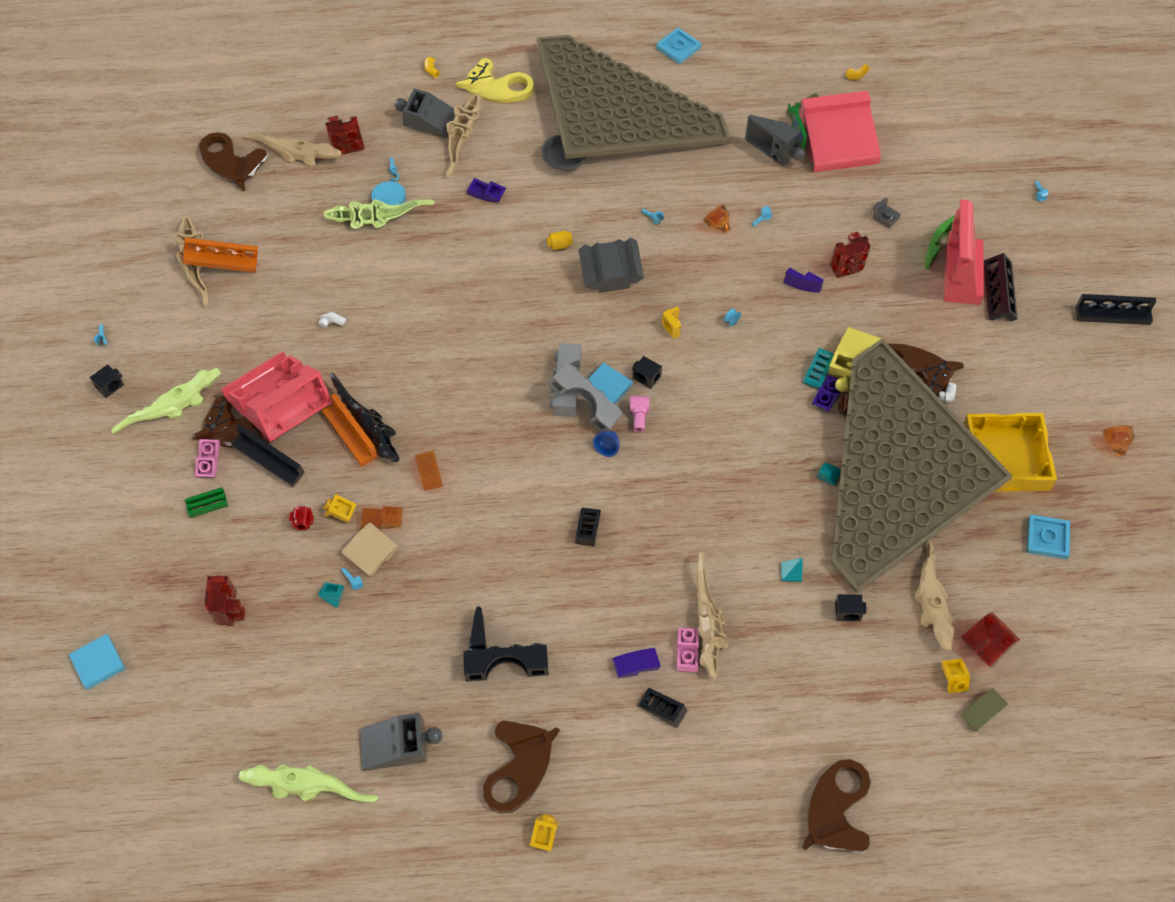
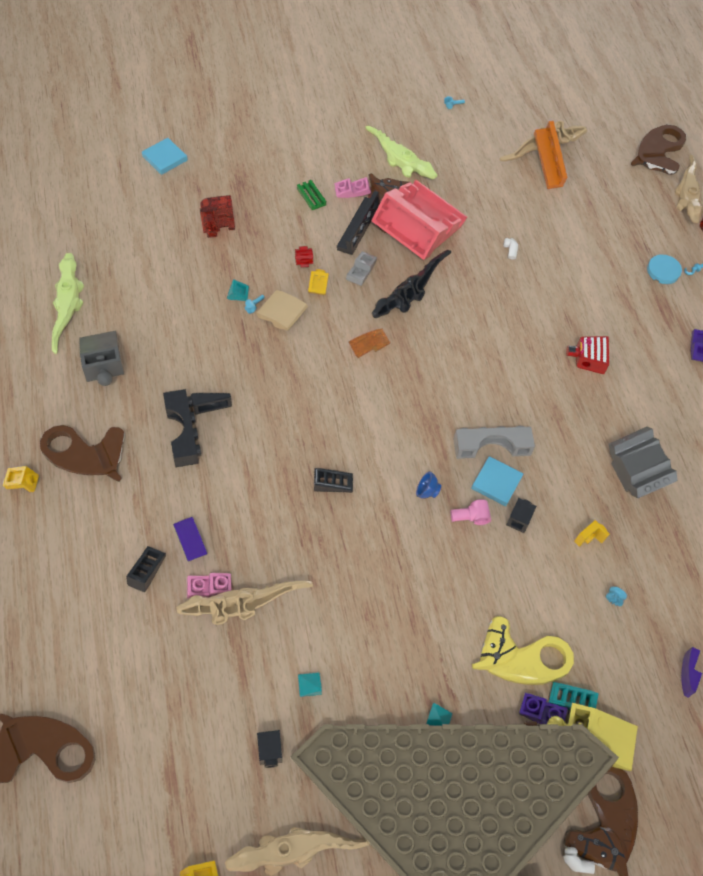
camera: 75 degrees right, 0 degrees up
black brick [89,364,124,398] -> none
orange fence [322,393,378,467] -> none
yellowish green animal [324,199,435,229] -> none
clear orange slope [360,506,402,529] -> none
yellow brick [546,230,573,250] -> none
light grey arch [548,362,623,432] -> none
none -> light grey slope [346,251,377,286]
none -> light yellow animal [472,616,574,685]
none -> red torso [566,336,609,374]

